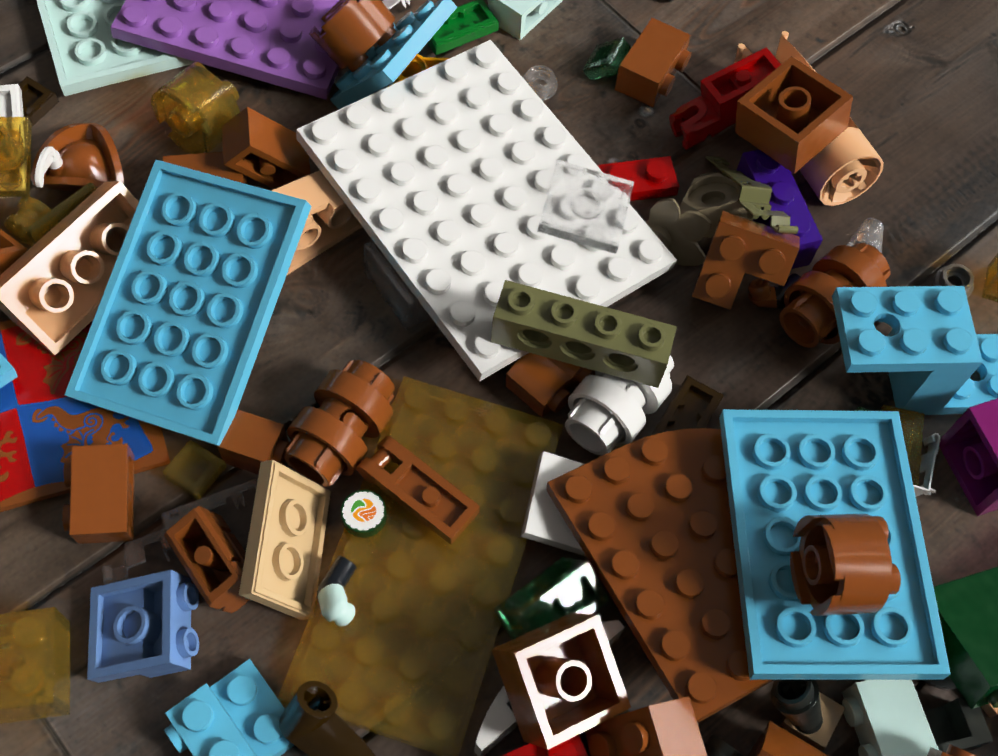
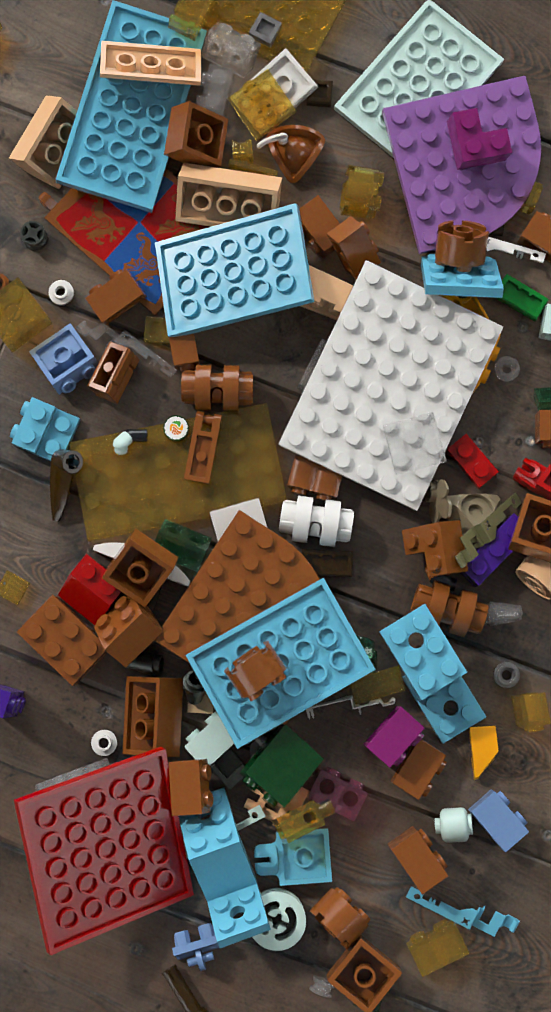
camera: 65 degrees right, 20 degrees up
tan tile [239,460,331,620] -> none
olive brick [491,280,677,388] -> none
none -> white plate [48,280,74,305]

